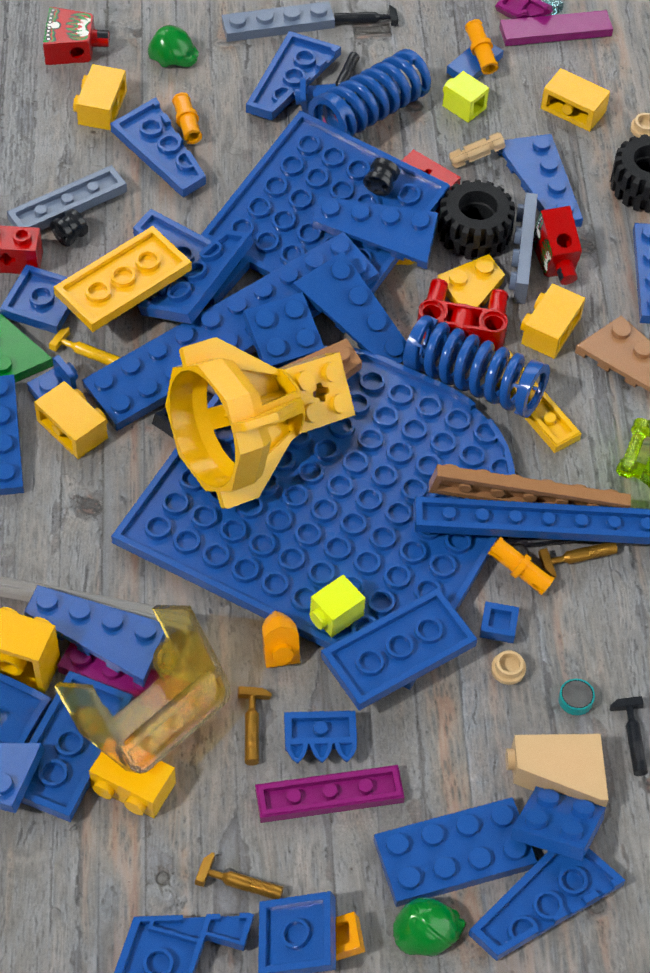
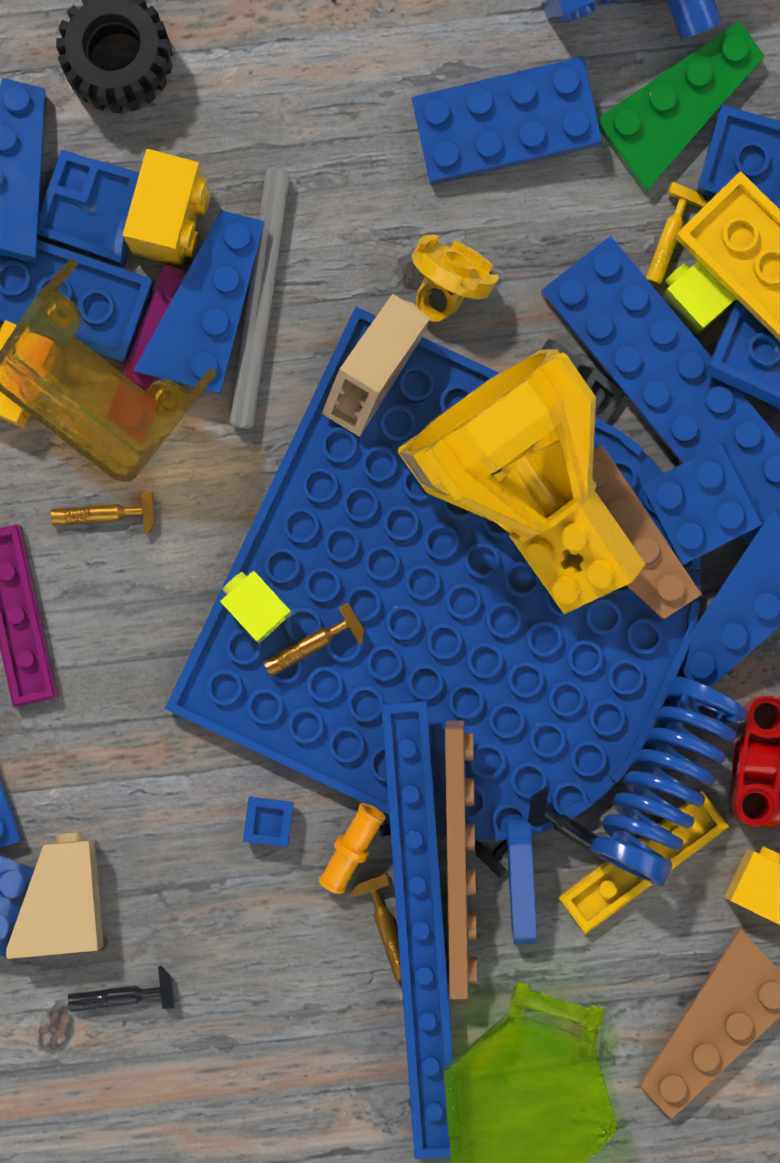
camera: 90 degrees right, 30 degrees up
blue bracket [27,355,78,400] -> none
yellow brick [34,381,108,459] -> none
light orange plate [262,611,301,668] -> none
blue plate [284,711,357,764] -> none
blue plate [321,588,477,711] -> none
tan plate [491,650,526,685] -> none
tile [558,679,595,715] -> none
none -> pearl gold piece [263,602,364,677]
none -> tan slope [322,294,431,437]
none -> yellow tile [411,234,499,322]
none -> blue beam [506,818,537,945]
none -> black piece [528,787,605,861]
none -> neon yellow brick [662,261,736,336]

